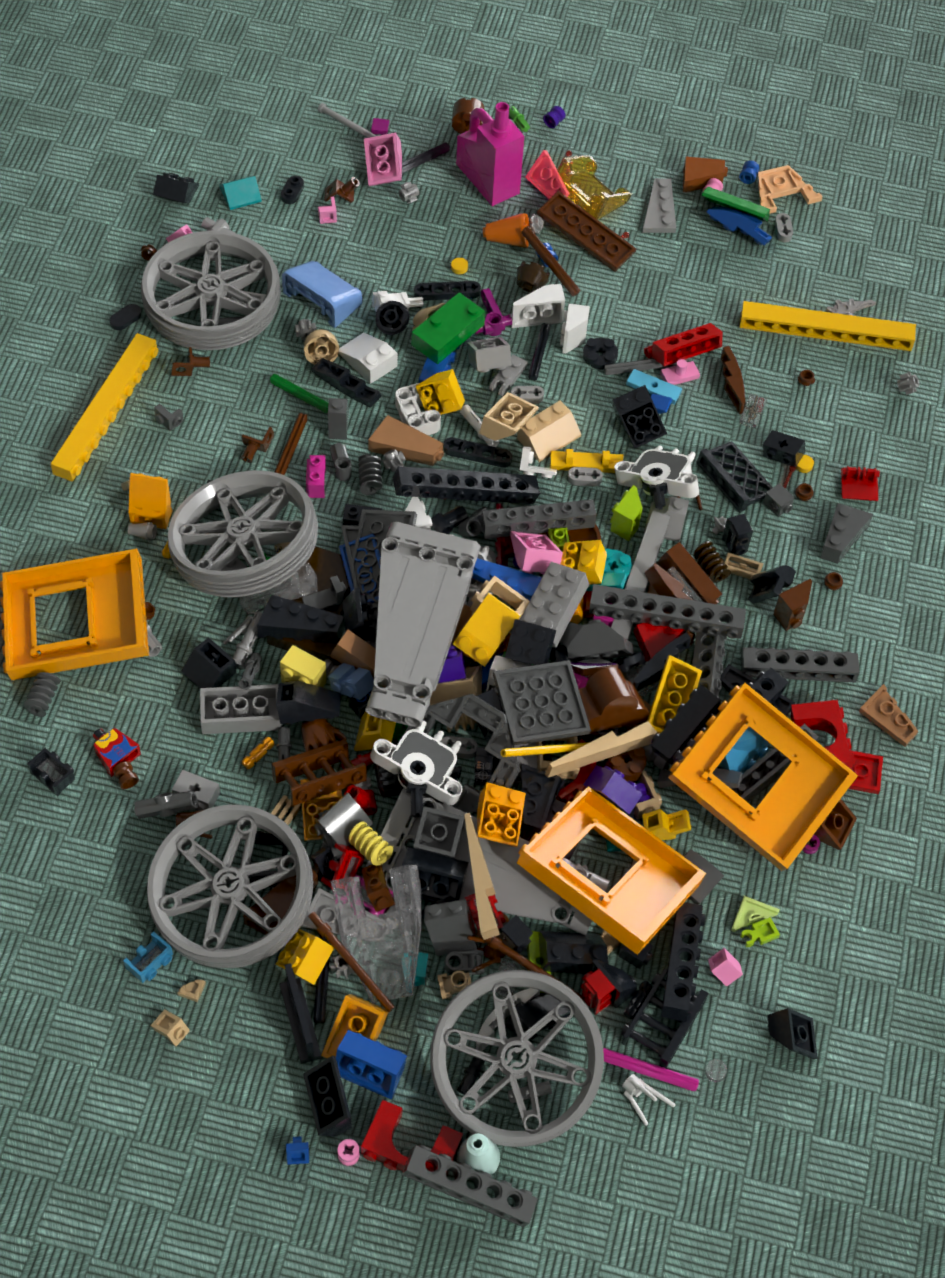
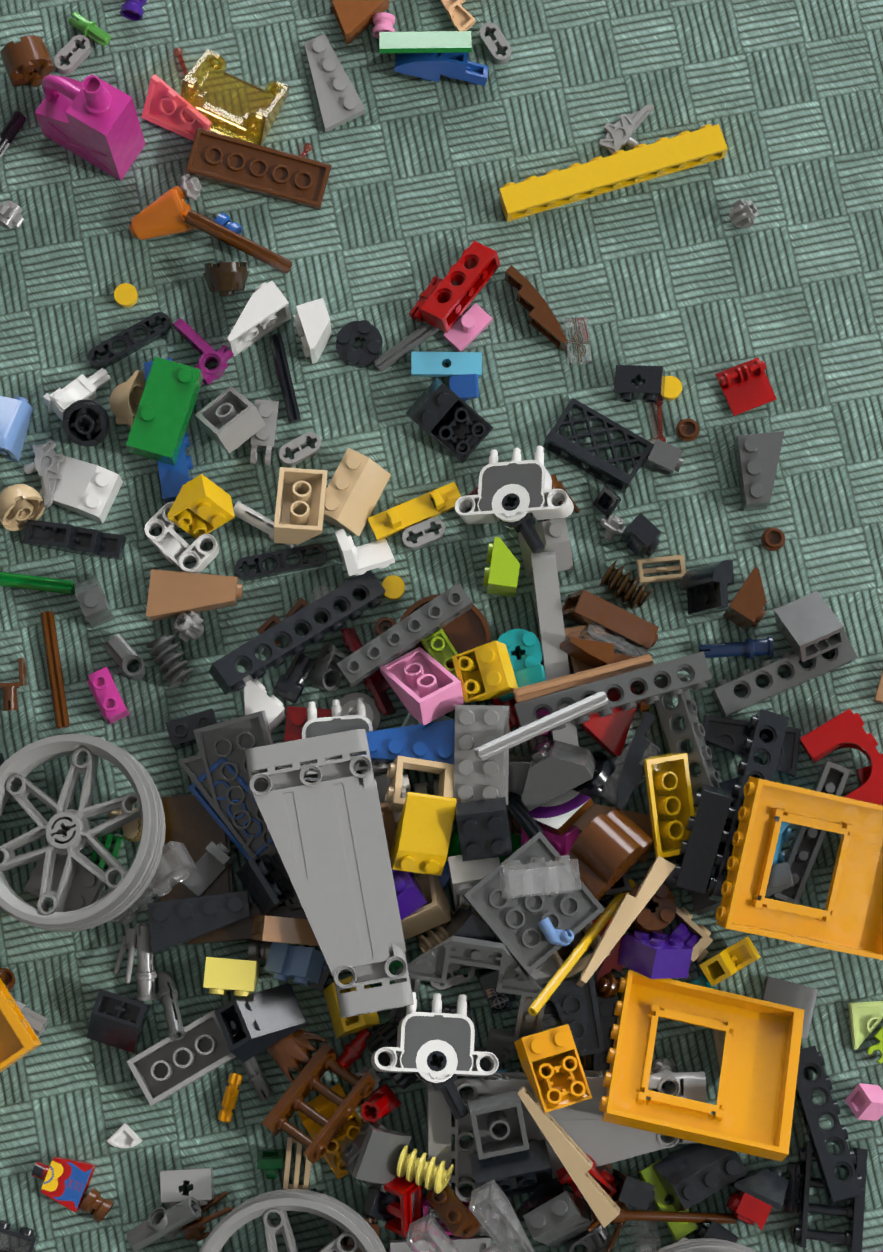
camera: 25 degrees left, 20 degrees up
reddish brown plate [798,370,815,386] -> none
none -> light grey piece [24,440,65,508]
none -> white tile [107,1123,143,1148]
none -> dark green tile [257,1149,284,1179]
none -> yellow tile [381,575,405,600]
none -> light grey axle [474,692,609,761]
none -> clear brick [499,855,582,899]
none -> medium nougat axle [513,654,654,703]
none -> medium blue arm [537,917,574,946]
none -> black slope [593,485,621,518]
none -> reddish brown plate [597,973,620,999]
none -> dark blue pin [699,636,774,659]
none -> brick [774,591,846,662]

